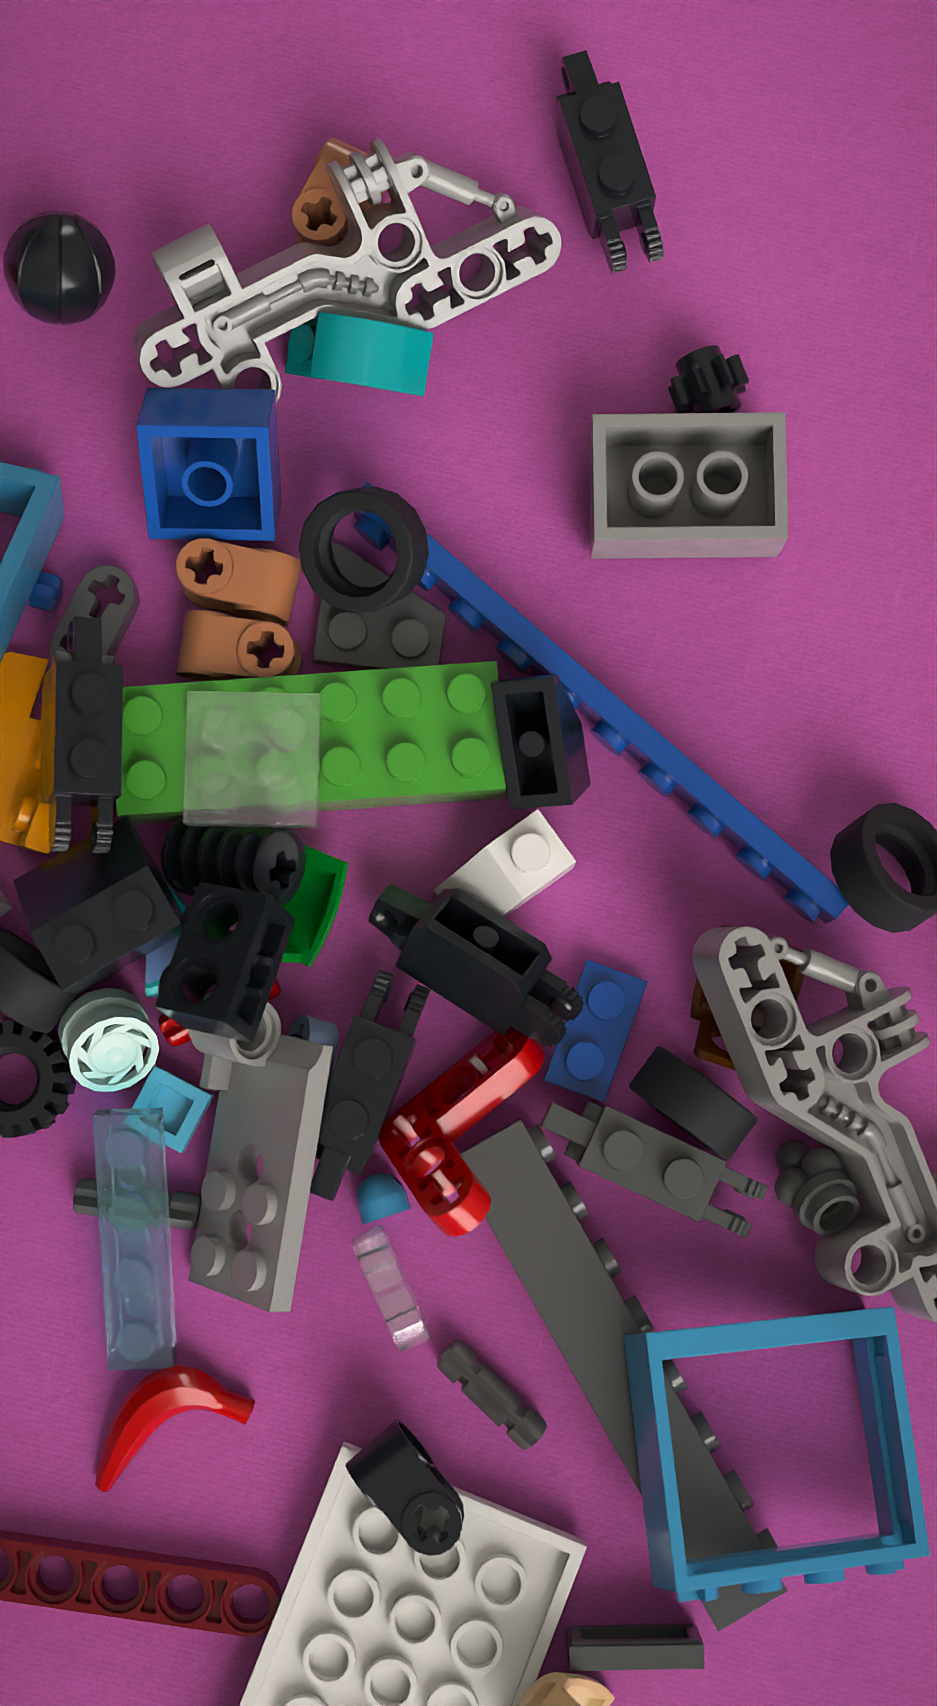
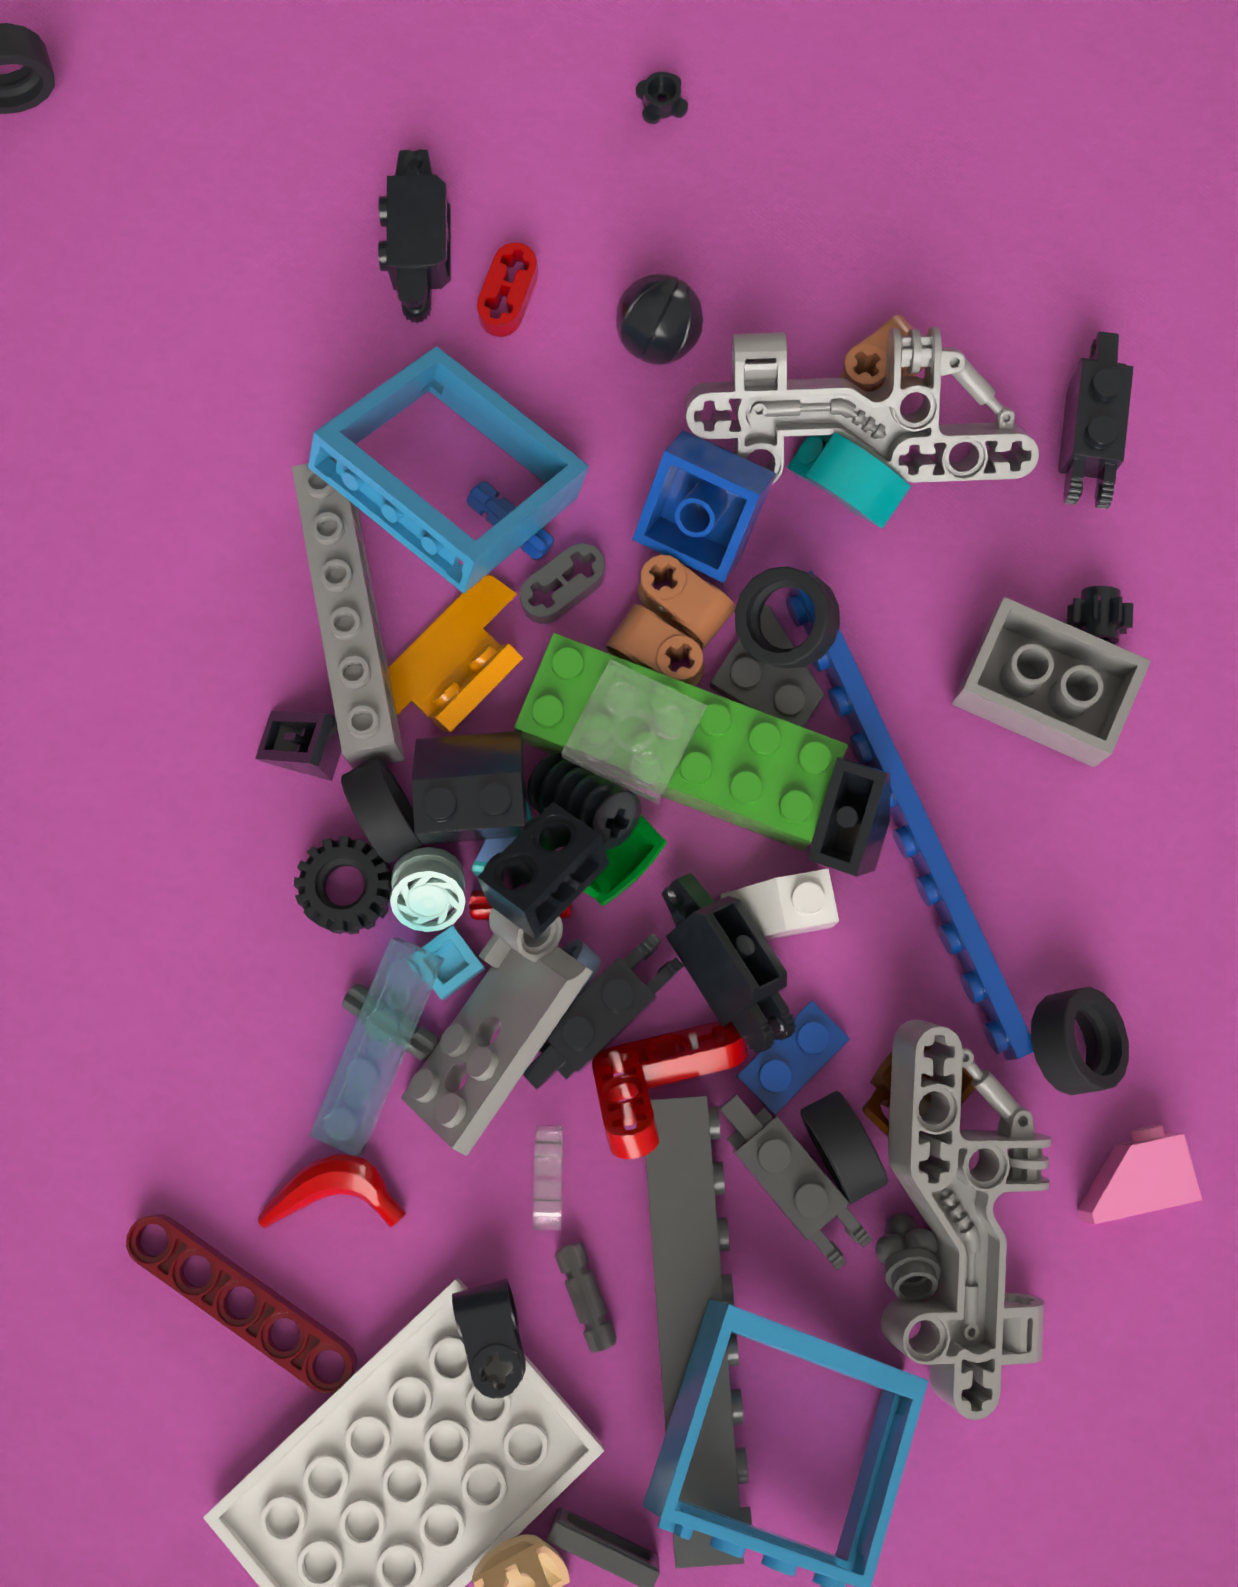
camera: 25 degrees right, 5 degrees down
black hinge [40,616,123,854] -> none
dark azure hinge [356,1173,411,1225] -> none

